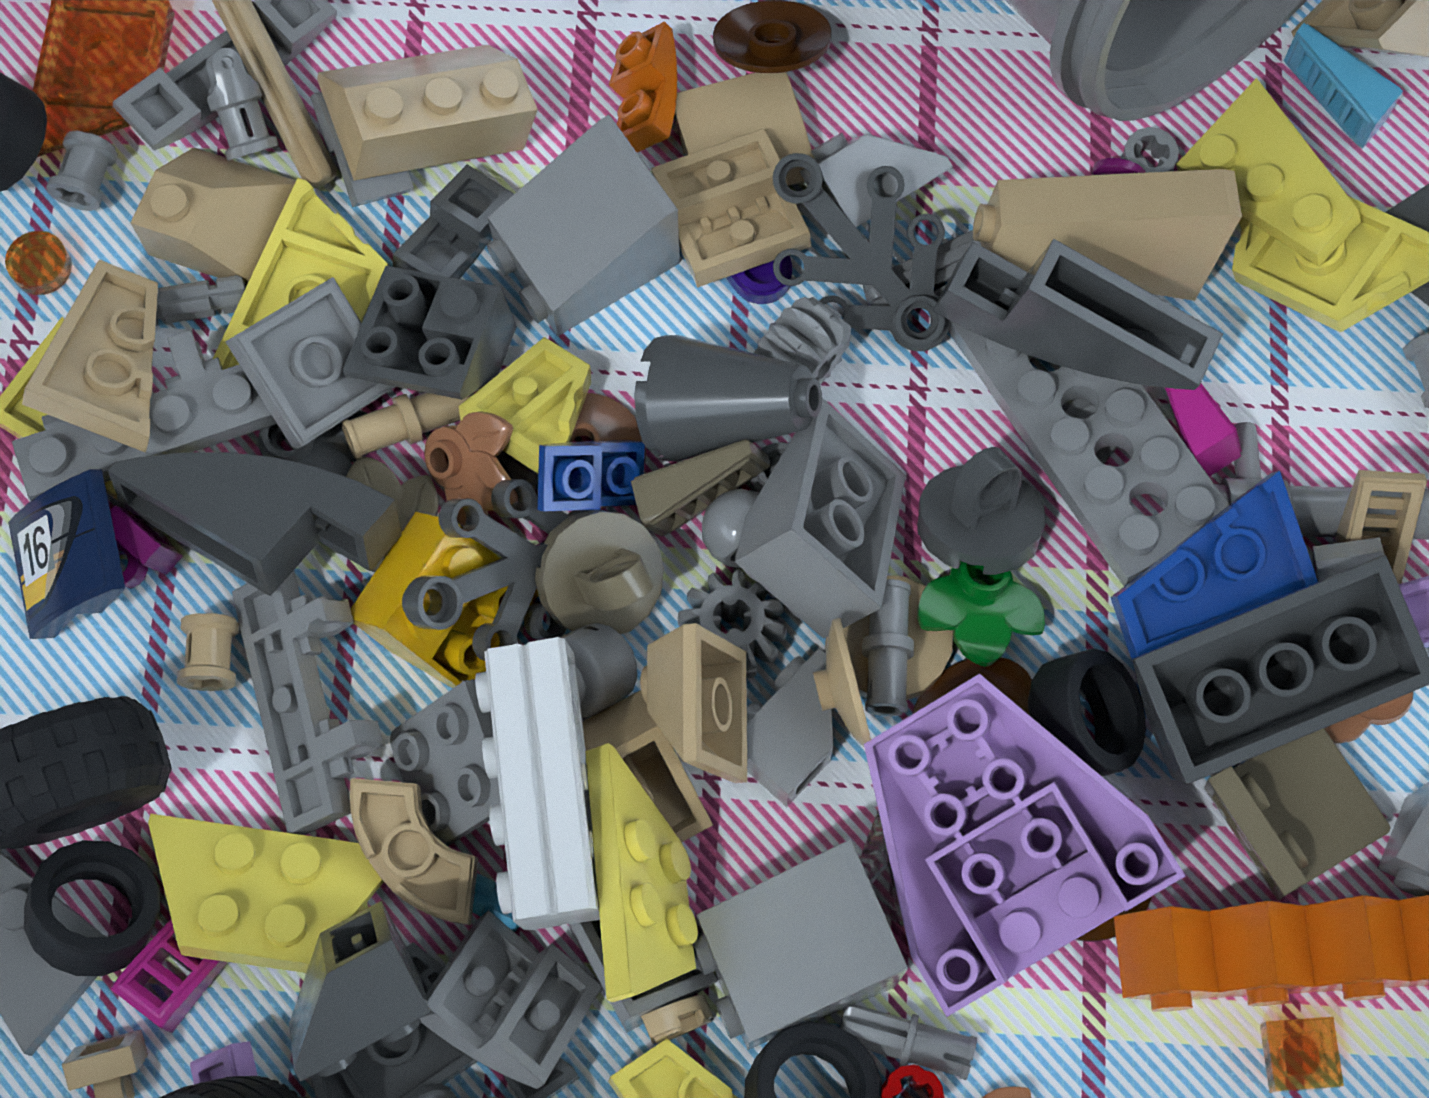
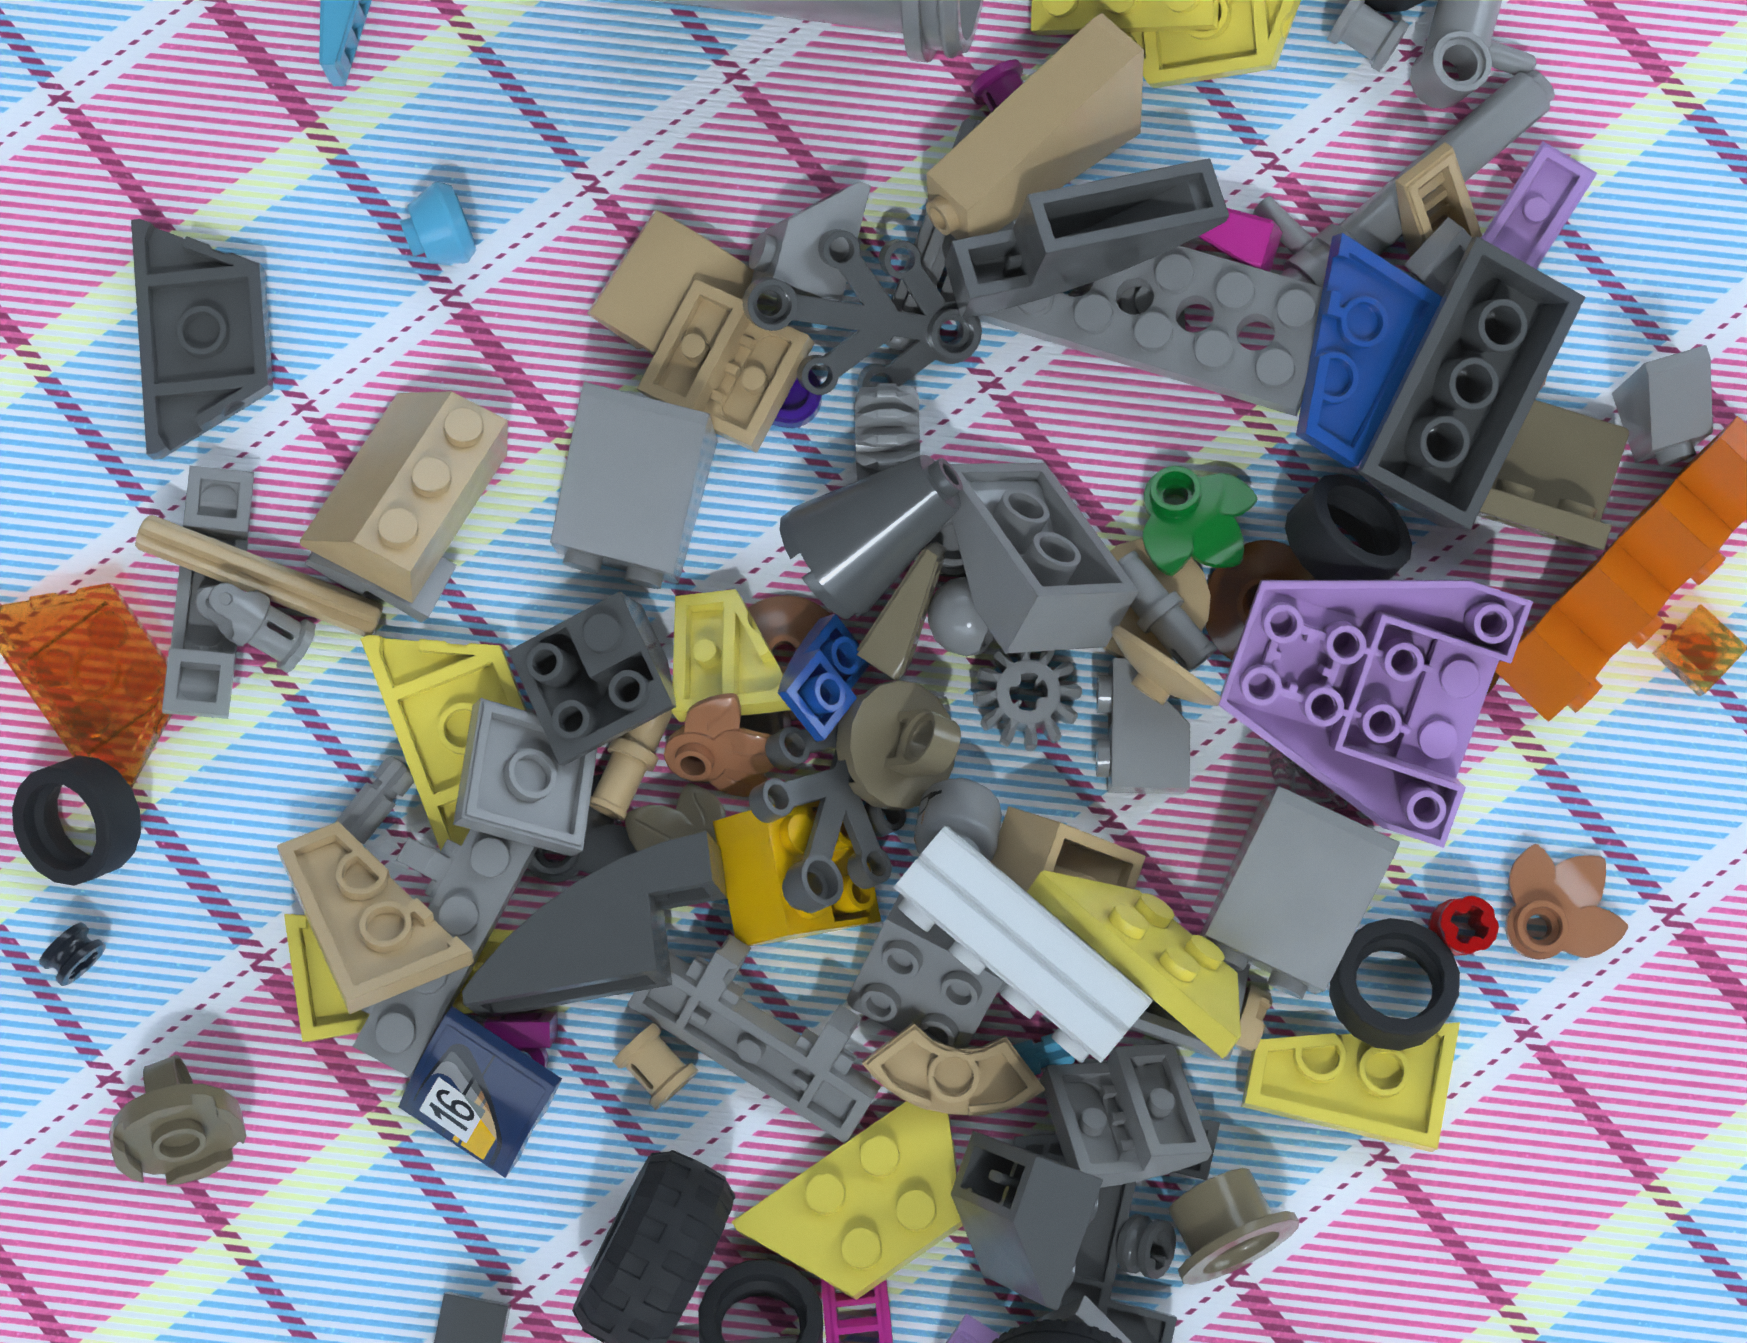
camera: 40 degrees left, 10 degrees up
clear orange tile [5,231,72,295] -> none
light grey bush [46,130,118,211] -> none
tan slope [130,147,296,286] -> none
dark grey slope [393,164,514,279] -> none
orange slope [608,21,677,153] -> none
tan slope [640,623,747,783] -> none
reddish brown dish [713,0,832,73] -> none
light grey axle [840,1004,977,1080] -> none
dark grey tile [917,447,1046,575] -> none
light grey bush [1121,127,1179,173] -> none

